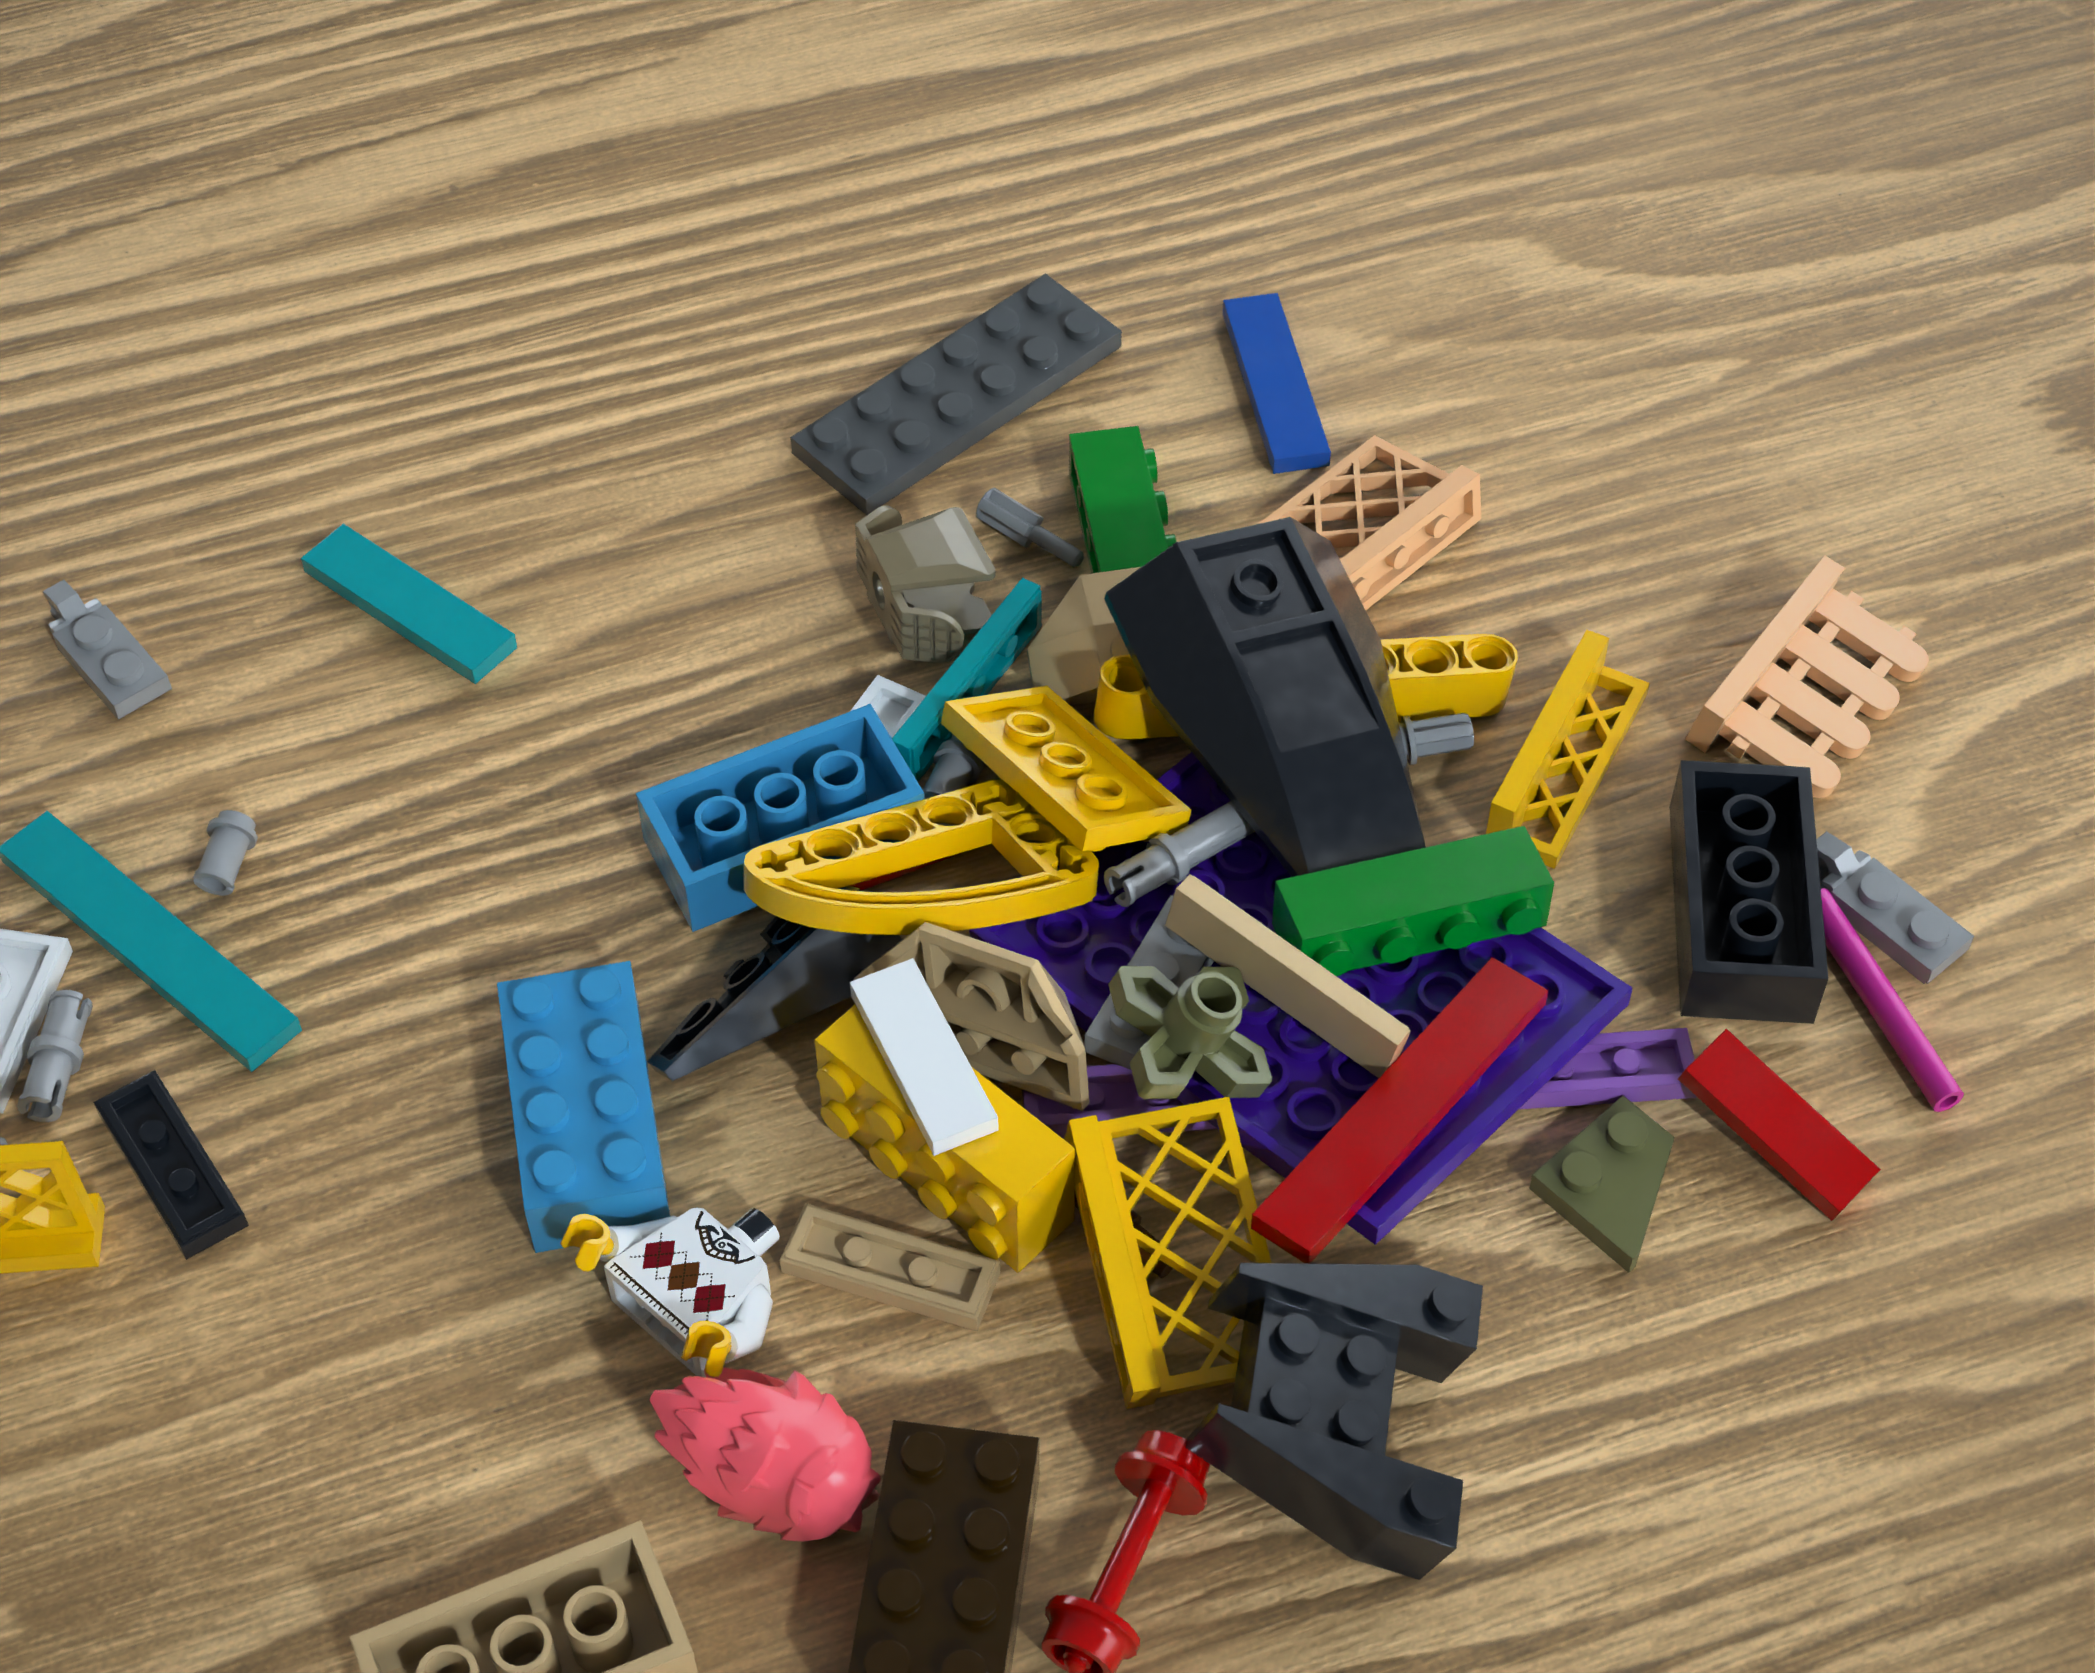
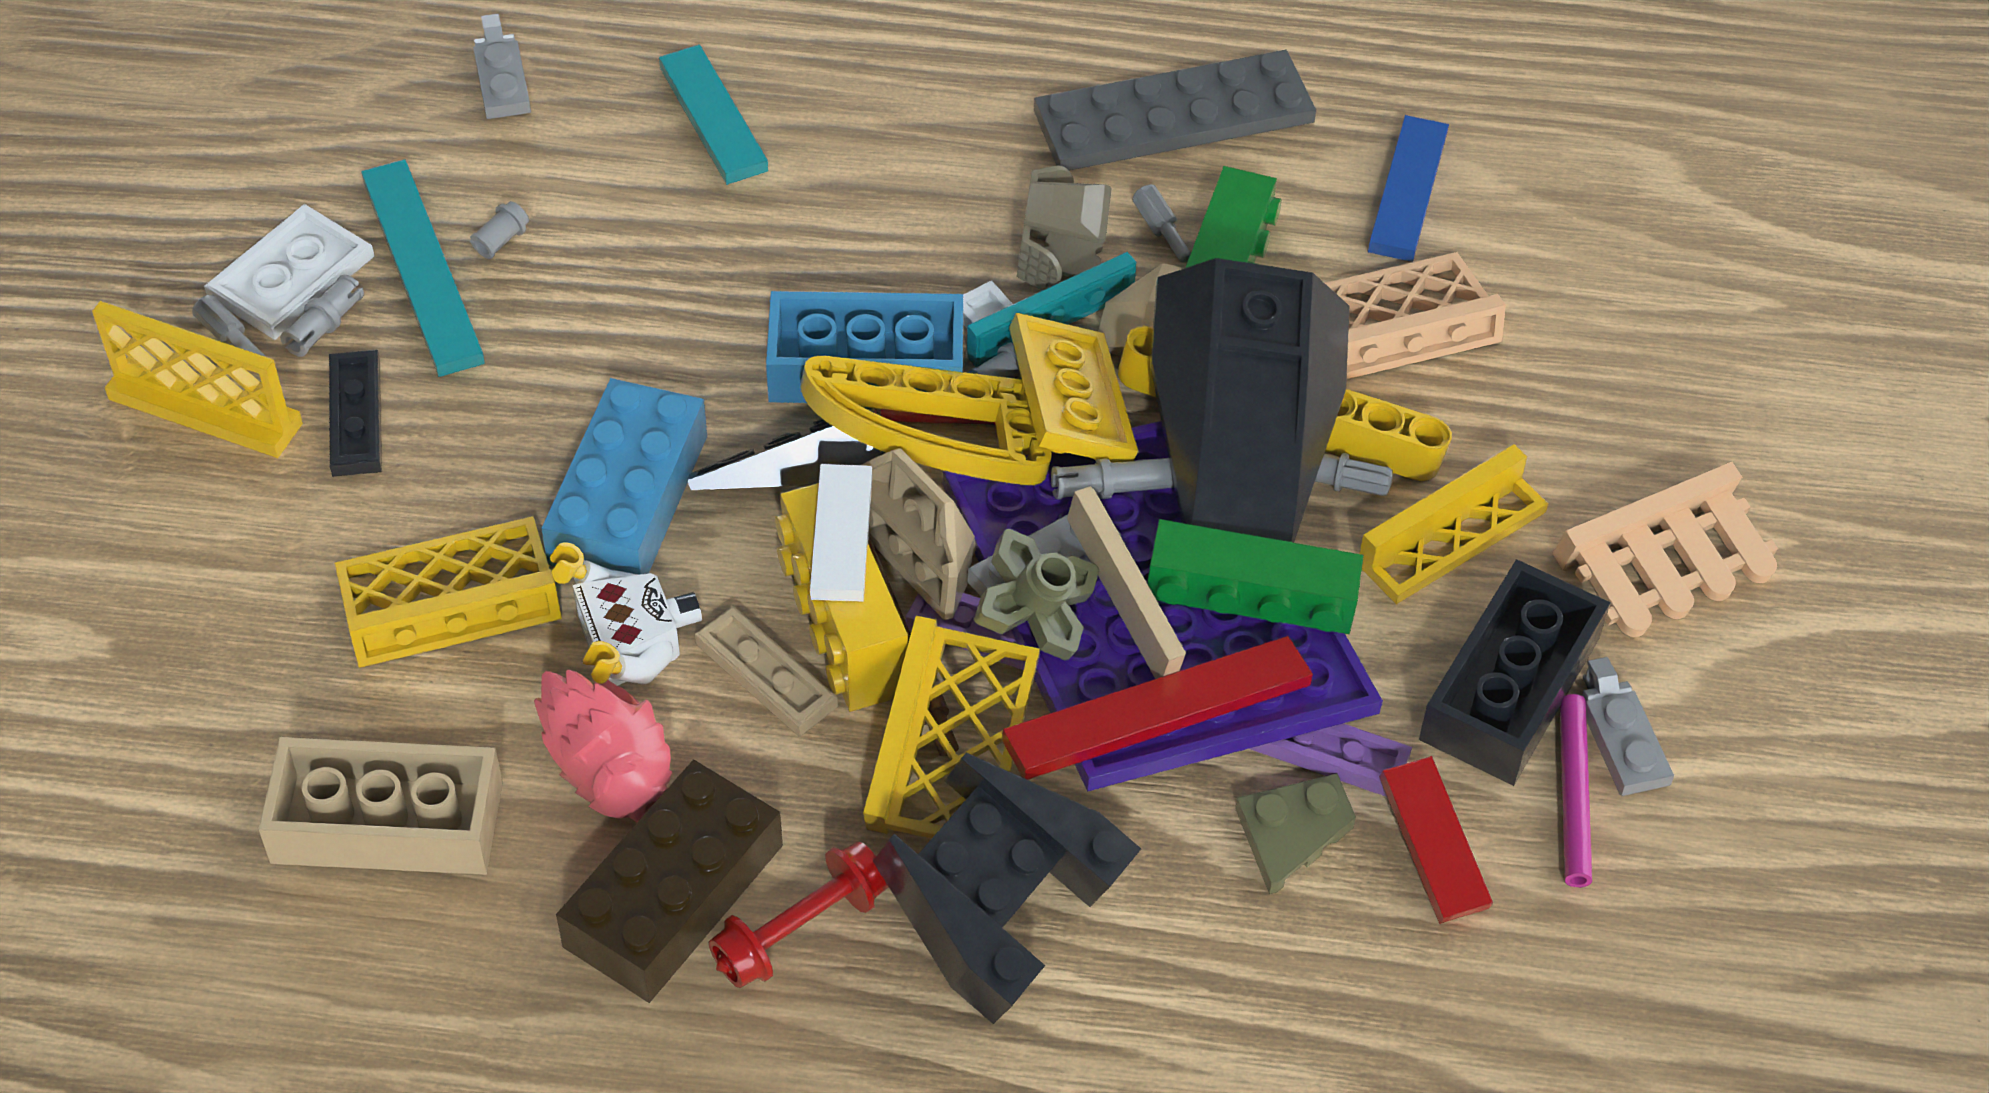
camera: 25 degrees right, 0 degrees up
none -> yellow fence [334,516,562,668]

